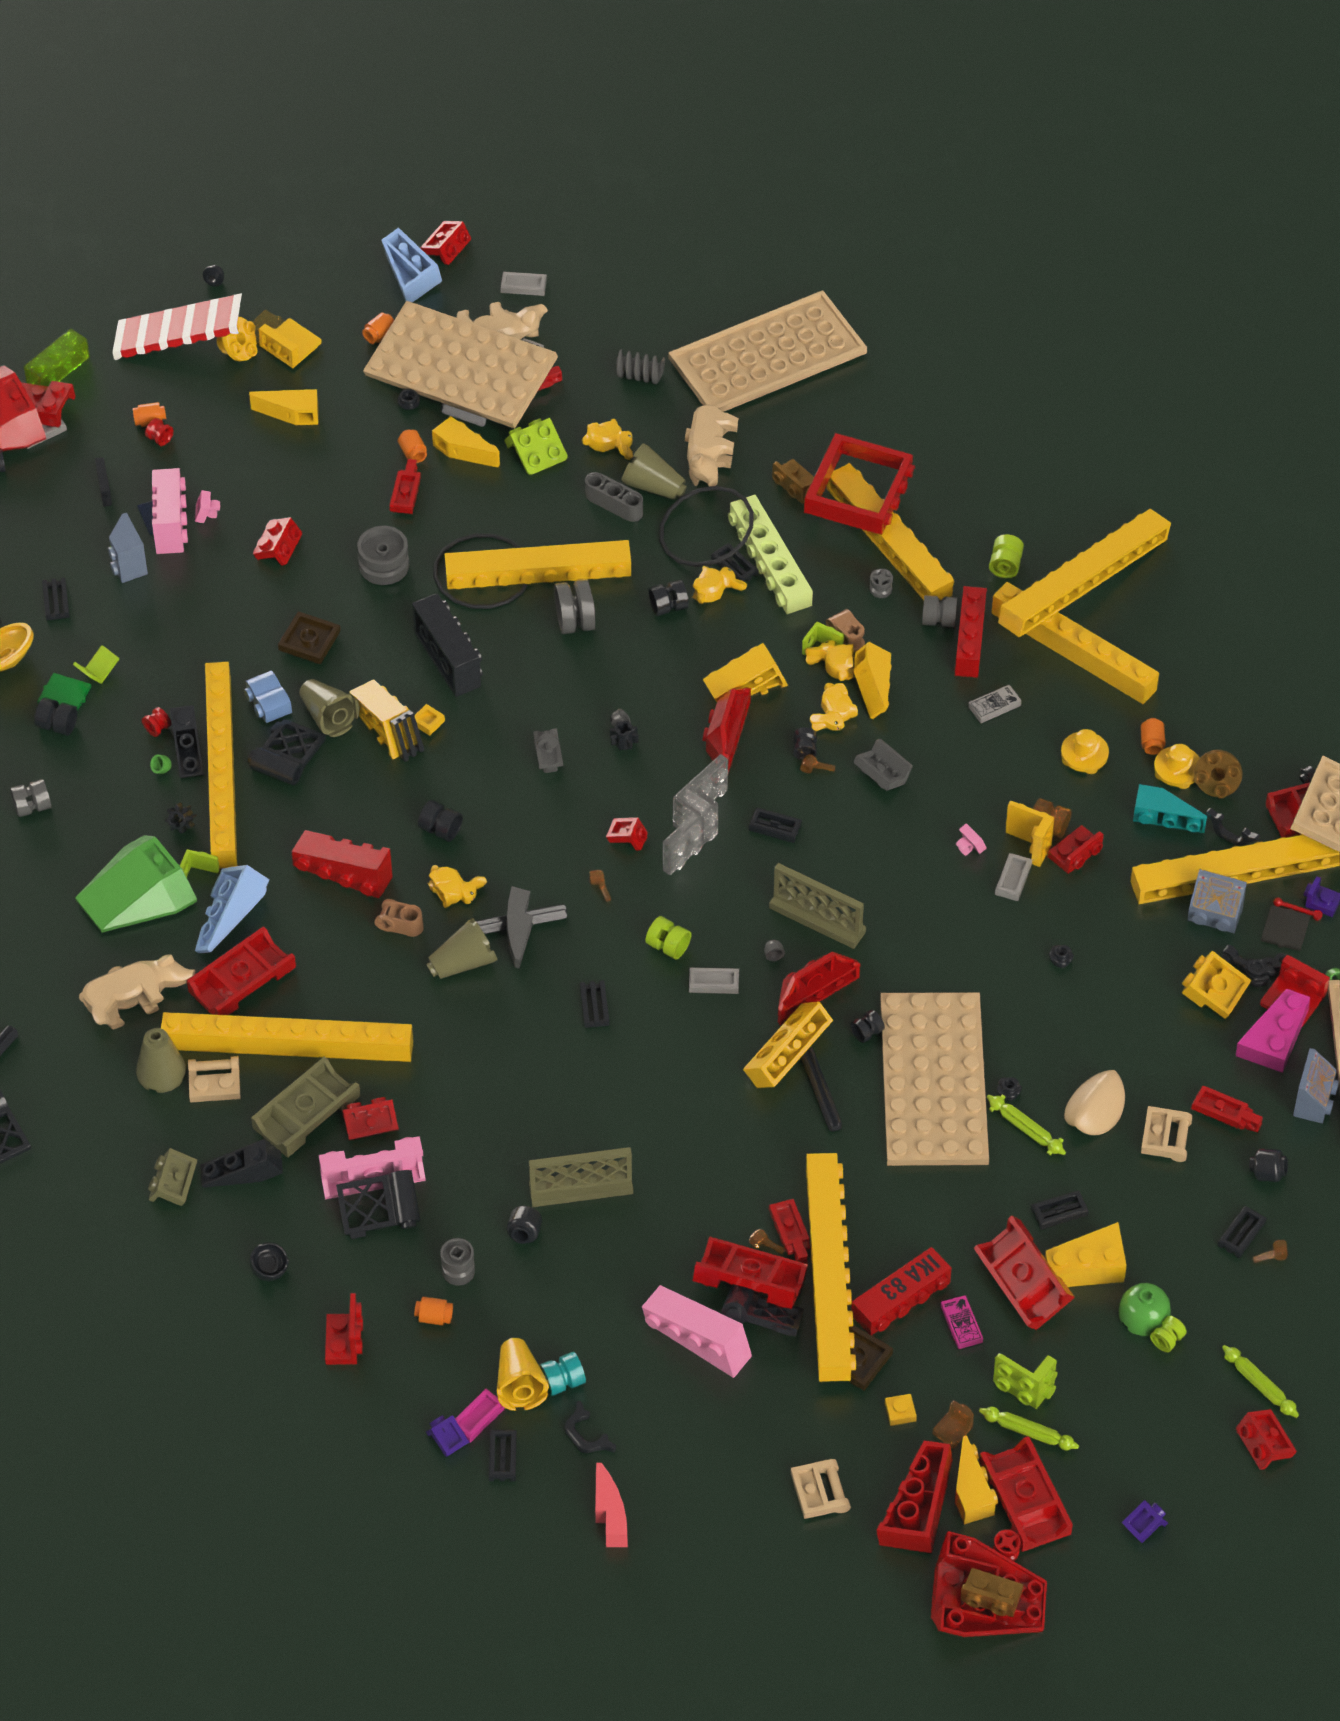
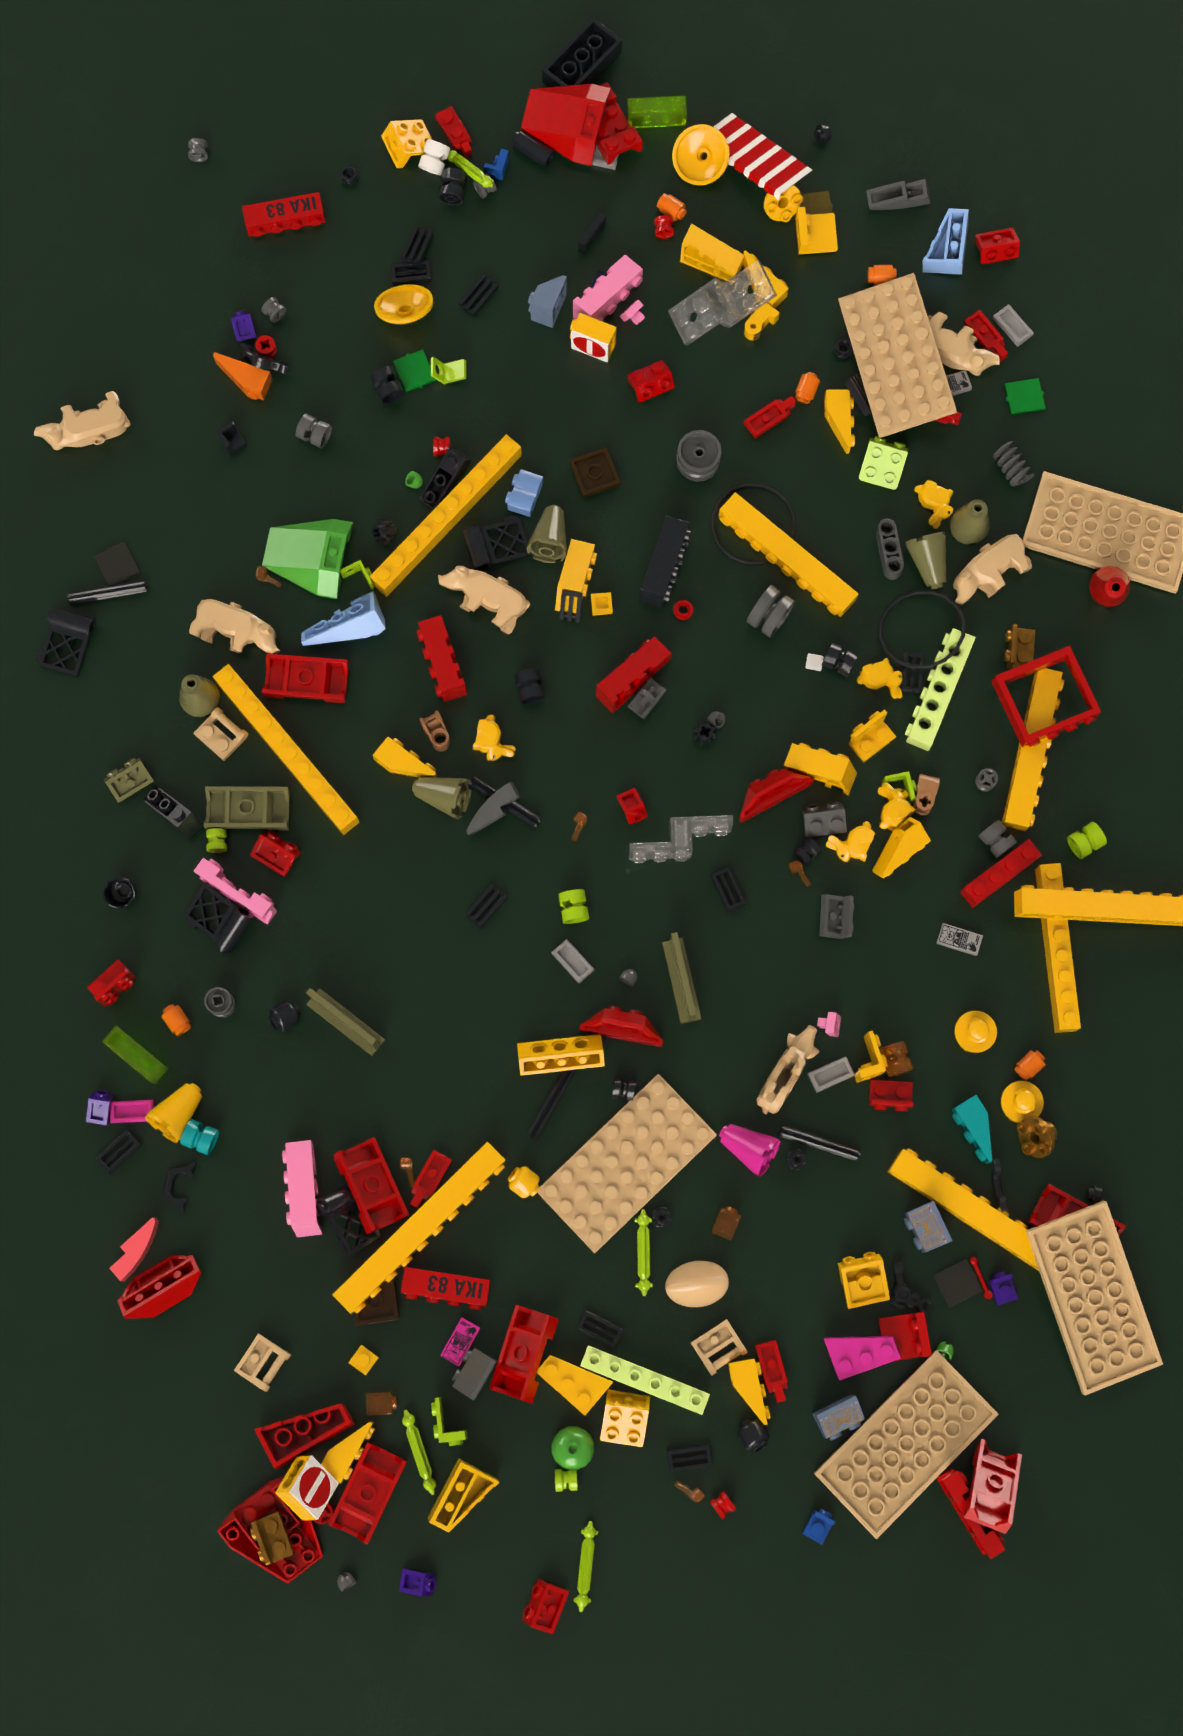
camera: 45 degrees right, 25 degrees up
none -> clear neon green brick [102,1026,168,1084]
none -> red wedge [117,1255,201,1319]
none -> lime wheel [206,828,227,853]
none -> clear orange hand [255,566,282,588]
none -> piece [275,1455,339,1520]
none -> dark grey hinge [337,1572,356,1592]
none -> yellow slope [373,737,437,777]
none -> yellow wedge [428,1458,499,1532]
none -> tan animal [438,566,530,634]
none -> dark grey slope [452,1348,497,1400]
none -> yellow head [508,1166,540,1198]
none -> piece [570,313,617,363]
none -> yellowish green brick [580,1345,710,1415]
none -> red wedge [596,636,672,713]
none -> yellow bracket [600,1389,650,1447]
none -> clear bracket [668,260,777,346]
none -> yellow dish [672,124,730,186]
none -> red plate [673,600,693,620]
none -> yellow wedge [680,224,744,284]
none -> red wheel [709,1491,736,1520]
none -> clear orange bracket [711,1206,741,1241]
none -> dark pink cone [719,1124,781,1177]
none -> yellow slope [728,1358,770,1425]
none -> yellow leg [744,301,780,340]
none -> tan animal [756,1025,819,1114]
none -> black axle [778,1125,860,1161]
none -> dark grey bracket [801,801,847,838]
none -> white sticker [805,653,824,671]
none -> yellow bracket [849,710,896,762]
none -> dark grey slope [866,179,930,210]
none -> olive cone [950,499,990,545]
none -> red hinge [963,310,1008,362]
none -> green piece [1004,378,1045,415]
none -> red cone [1089,566,1131,607]

